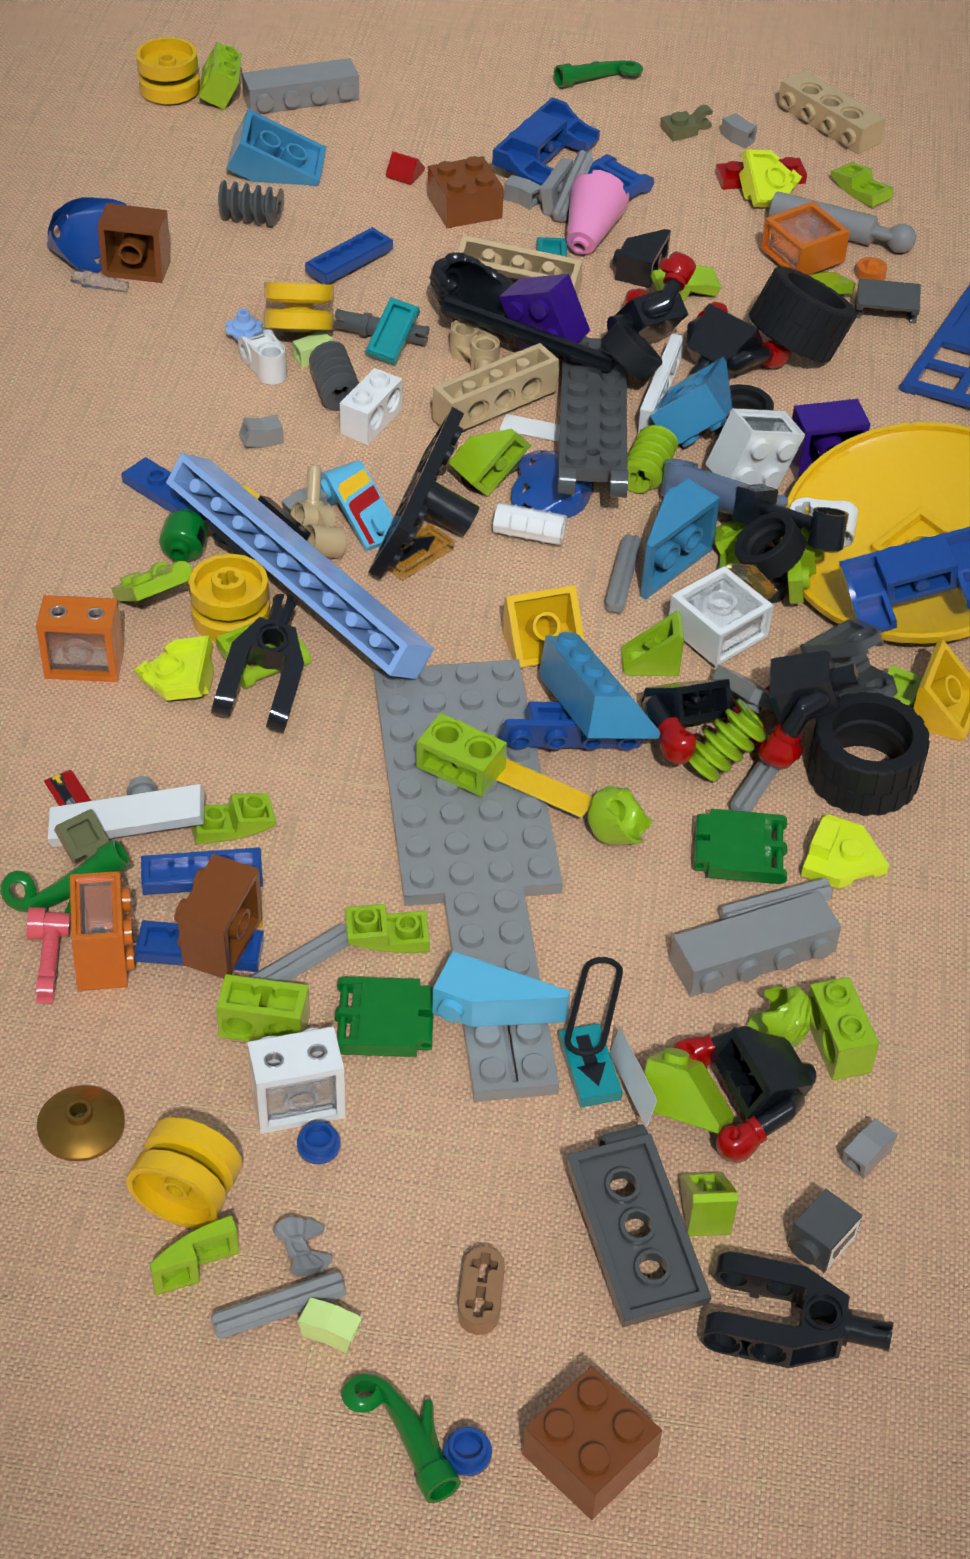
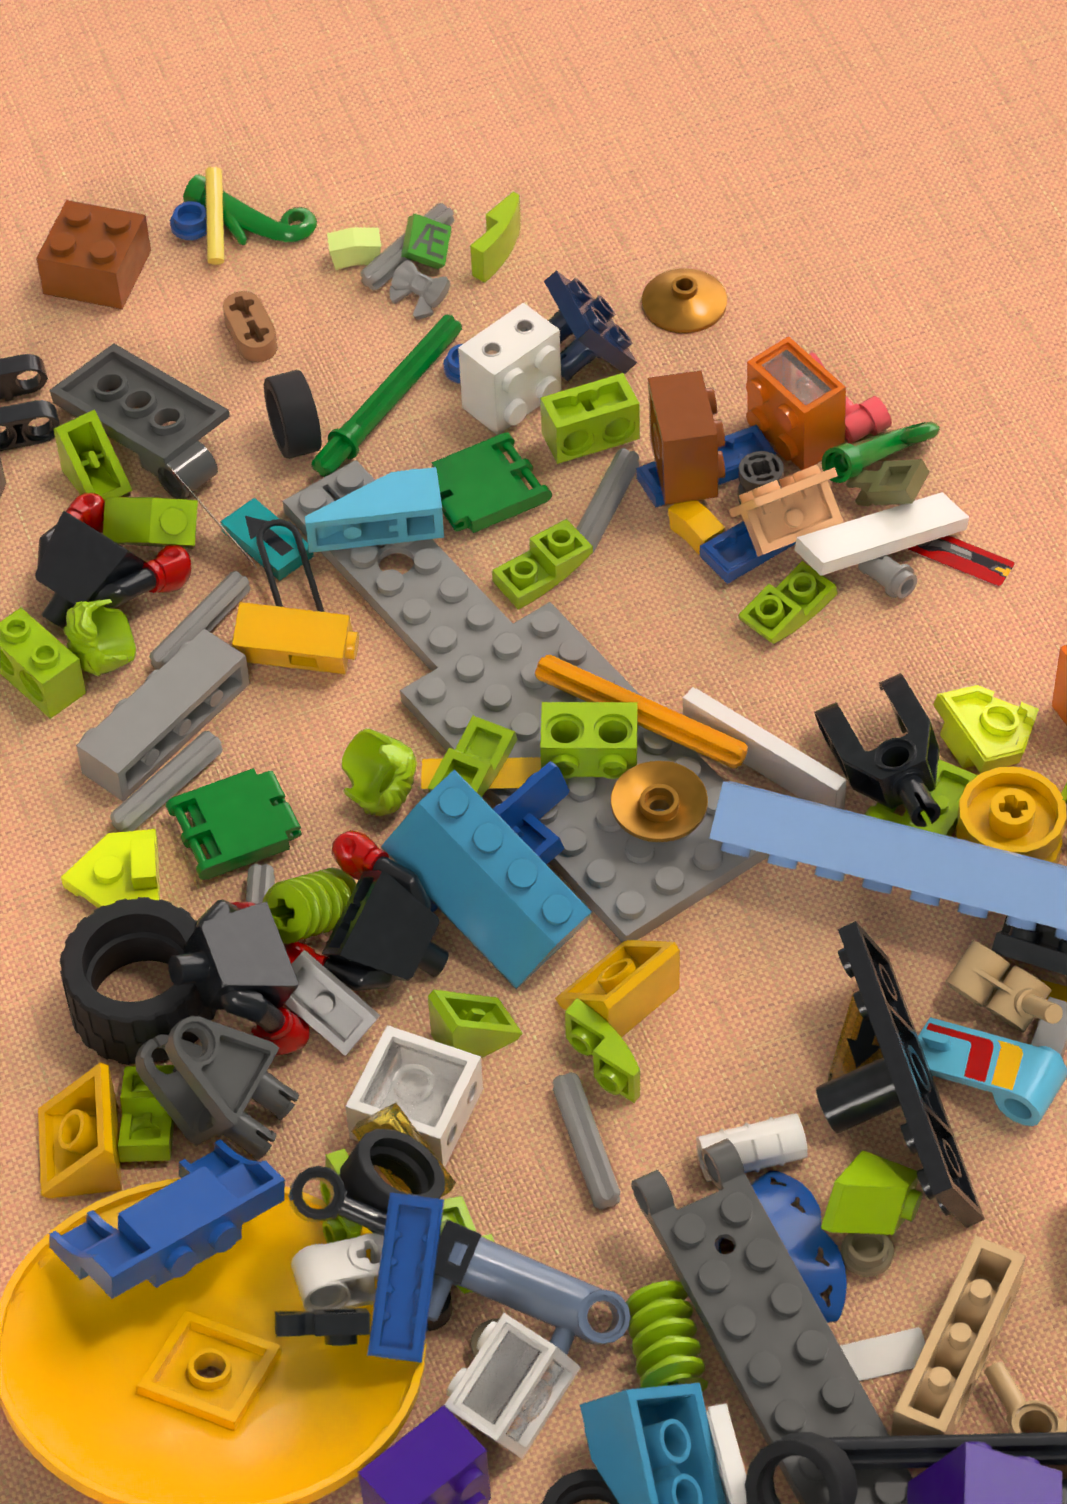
camera: 155 degrees right, 5 degrees up
yellow wheel [126,1117,242,1229] -> none
dark azure slope [641,478,720,600] -> none
none -> light grey axle [149,571,251,669]
none -> light yellow piece [205,167,224,265]
none -> yellow brick [232,602,359,675]
none -> black tyre [264,370,322,459]
none -> black plate [275,1308,370,1346]
none -> green axle [311,314,462,477]
none -> blue plate [367,1192,445,1363]
none -> bright green tile [401,213,452,270]
none -> lime slope [428,715,518,797]
none -> light orange axle [535,654,748,769]
none -> dark blue plate [544,270,637,381]
none -> lime slope [565,998,640,1103]
none -> pearl gold dish [611,761,708,842]
none -> white tile [683,687,846,809]
none -> light nougat bracket [729,464,844,556]
none -> dark grey wheel [738,451,784,504]

